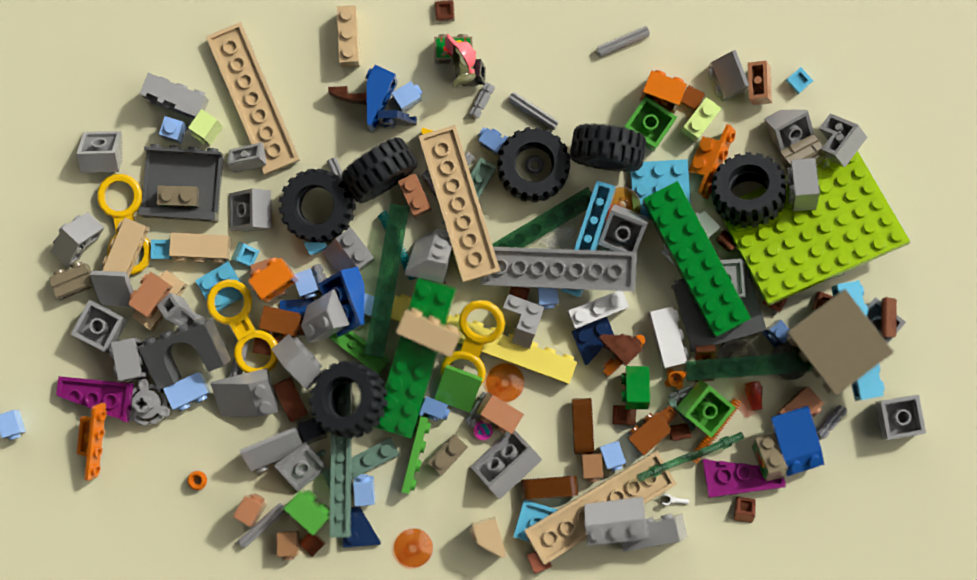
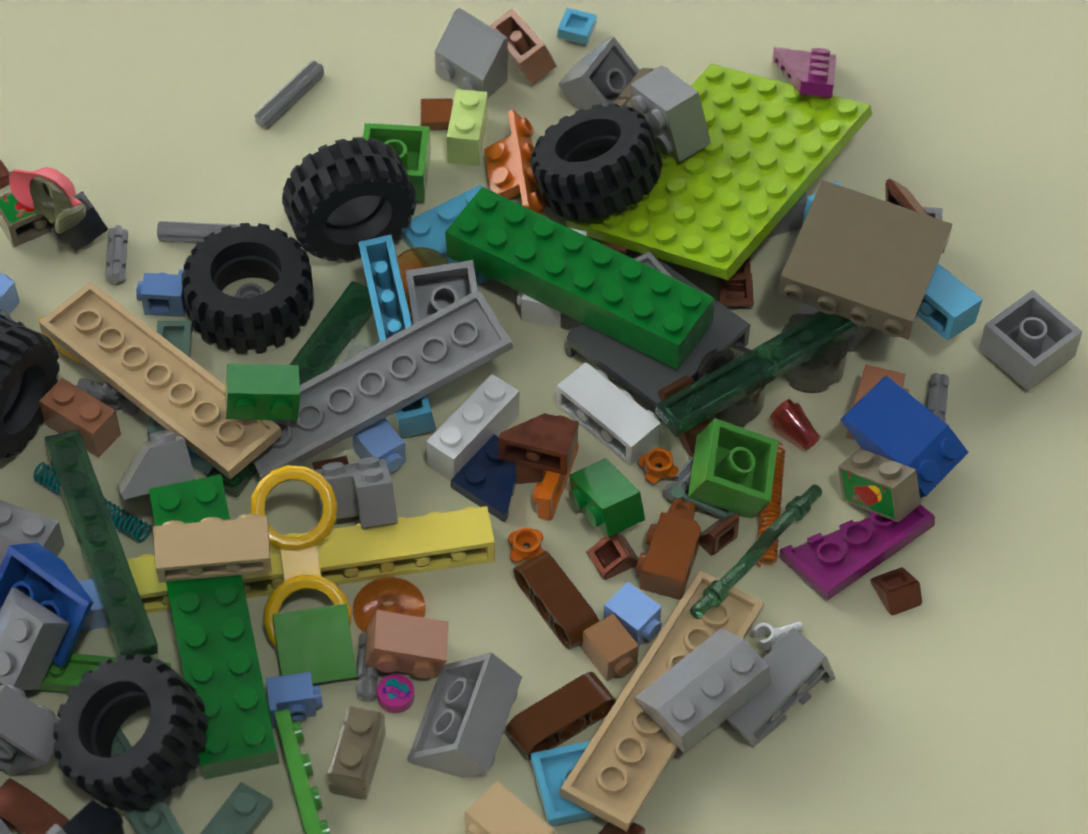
camera: 30 degrees left, 30 degrees down
orange brick [639,70,687,113] -> none
medium blue brick [762,320,790,347] -> none
light grey brick [819,113,868,168] -> none
none -> green brick [225,364,300,421]
none -> orange plate [508,528,545,563]
none -> wing [773,47,836,98]

